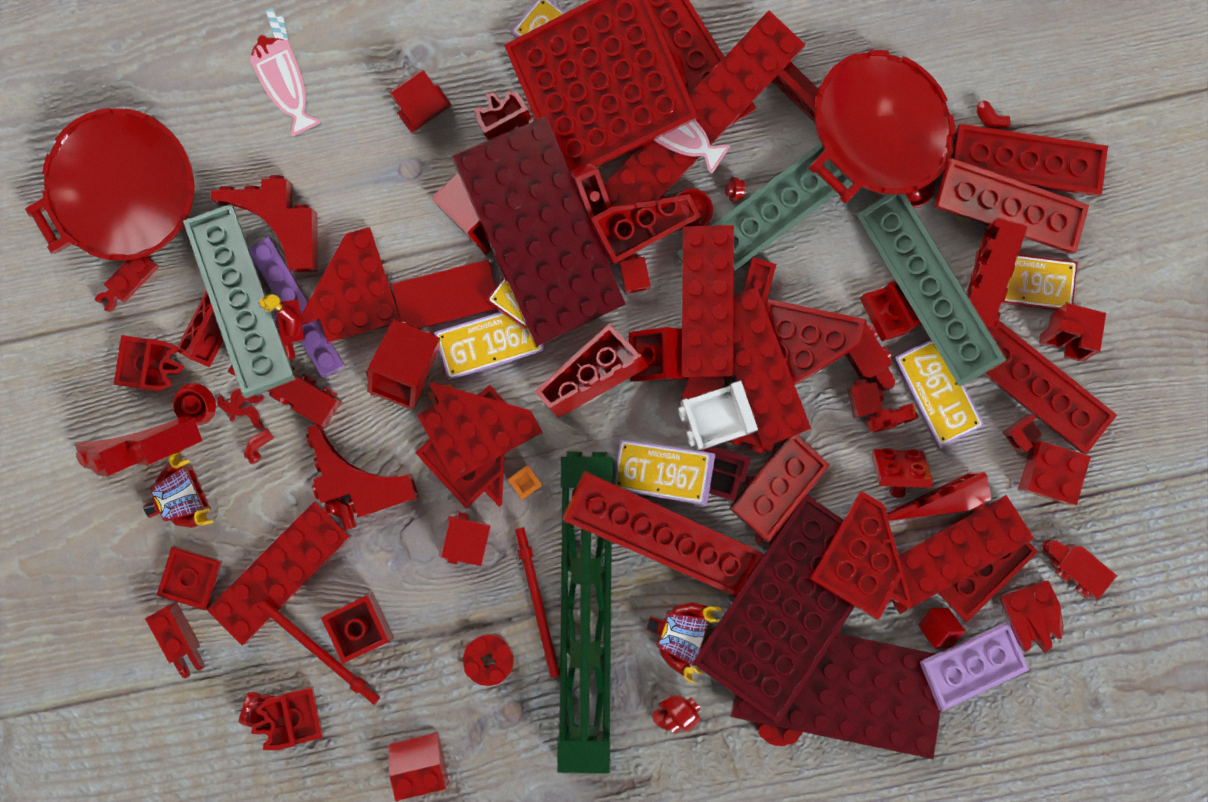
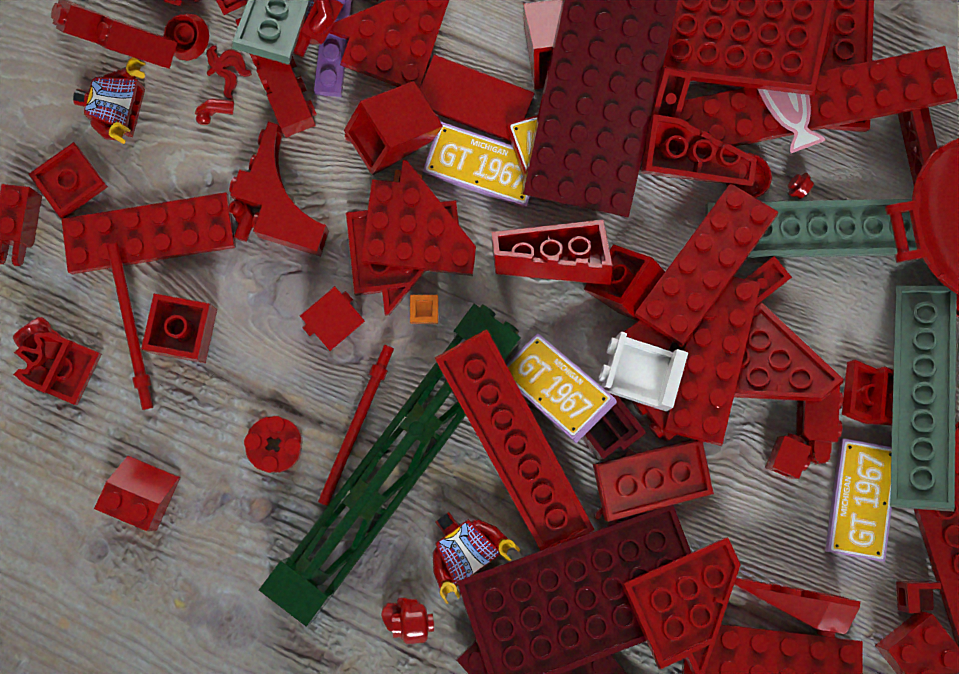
camera: 30 degrees right, 5 degrees down
red brick [620,254,651,295] -> none
red plate [866,403,919,433] -> none
red plate [872,448,933,498] -> none

